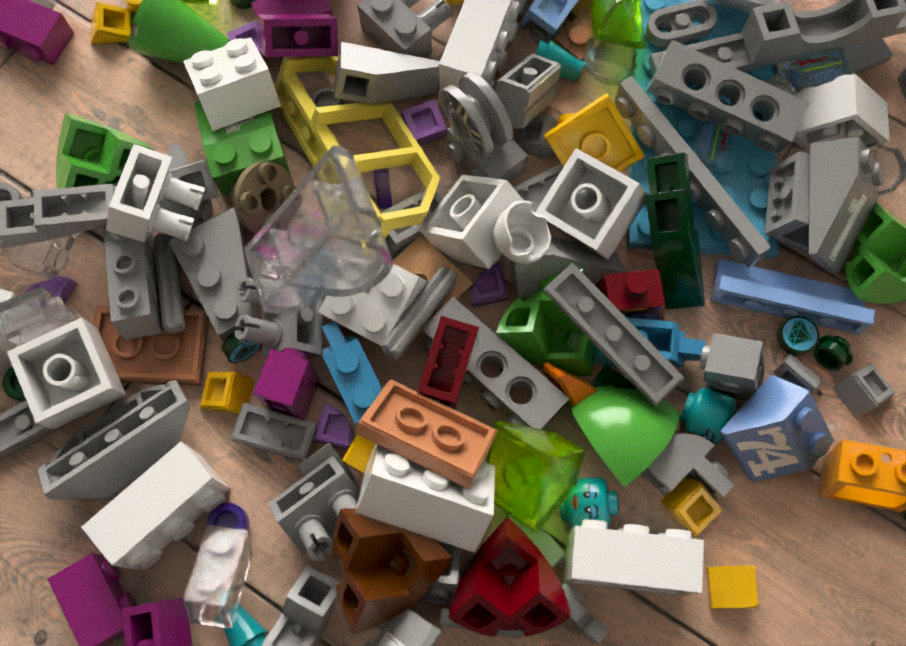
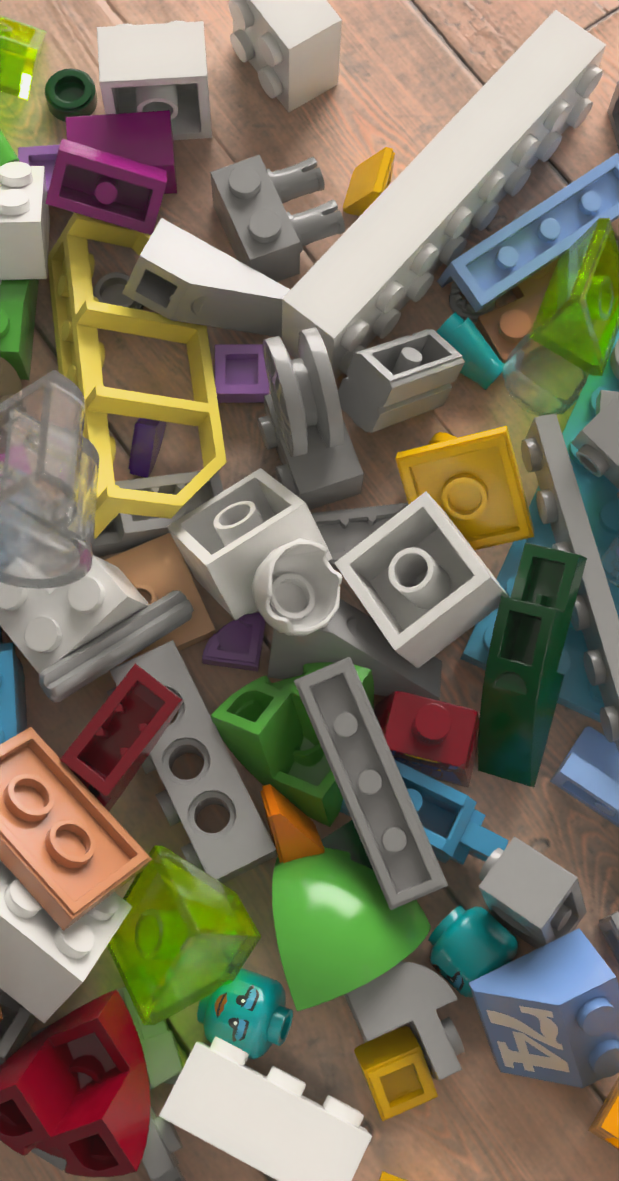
camera: 15 degrees right, 0 degrees up
light grey slope [515,116,557,159] -> none

